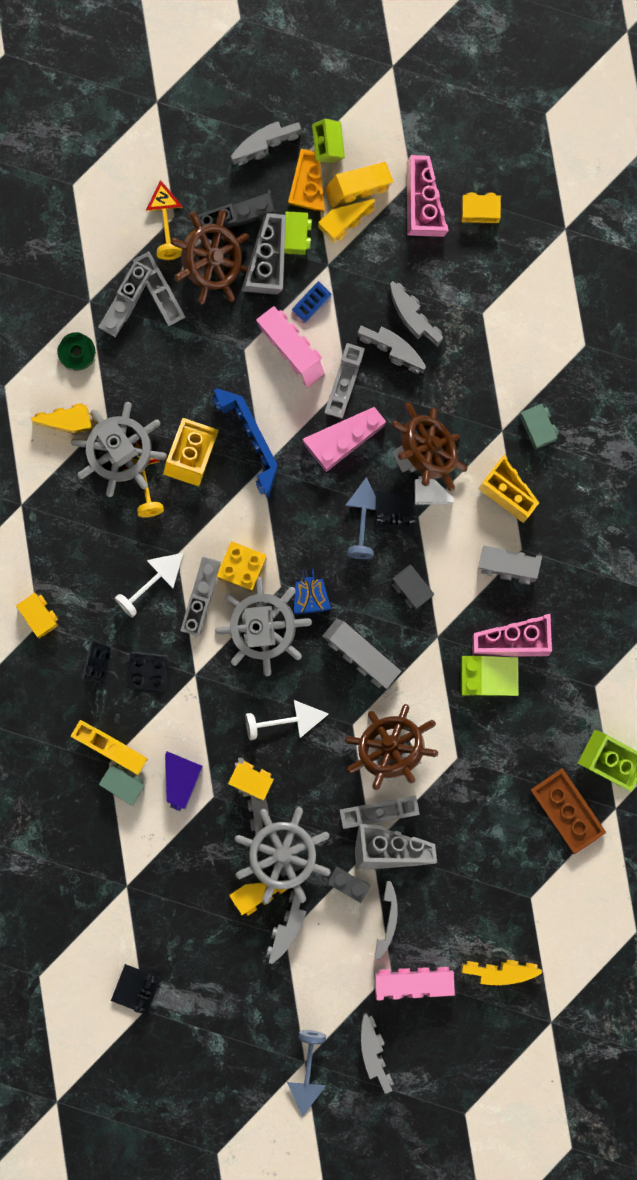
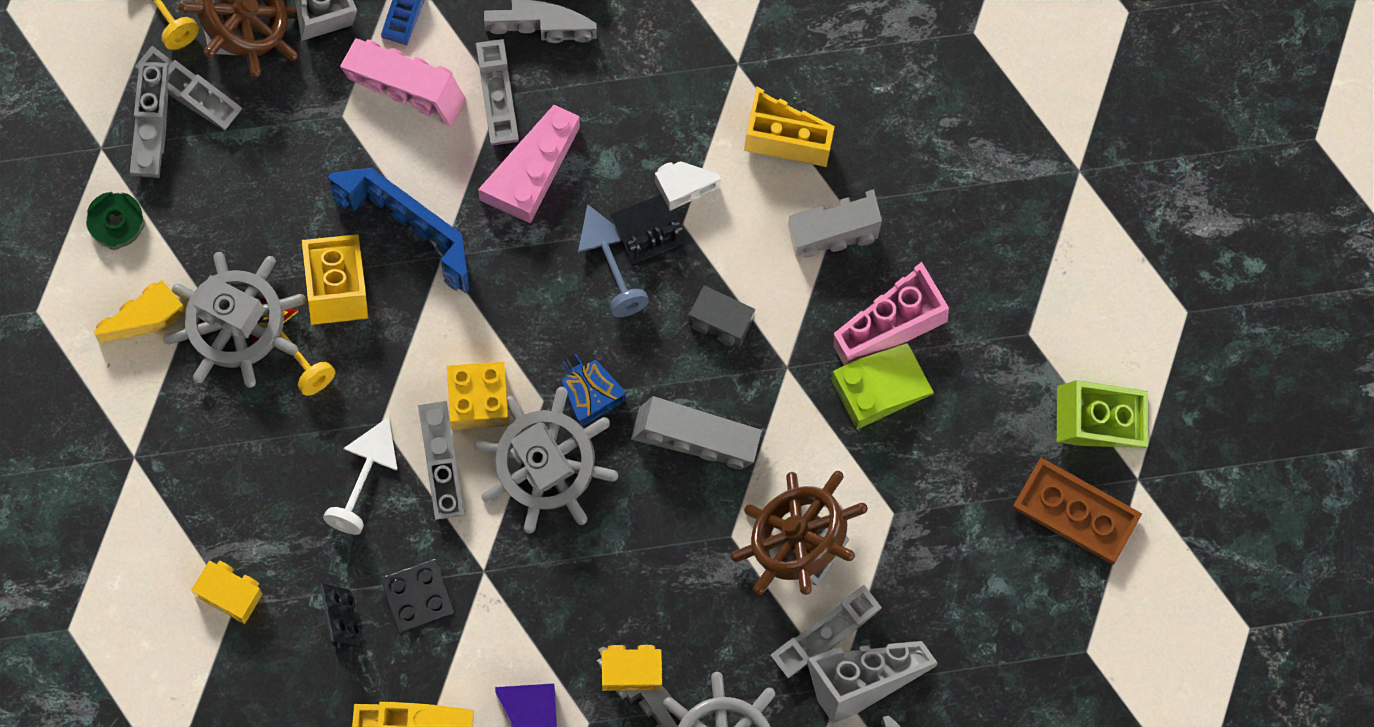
camera: 25 degrees left, 10 degrees down
white piece [245,700,328,740] -> none
reddish brown brick [391,402,468,491] -> none
sand green brick [519,404,558,450] -> none

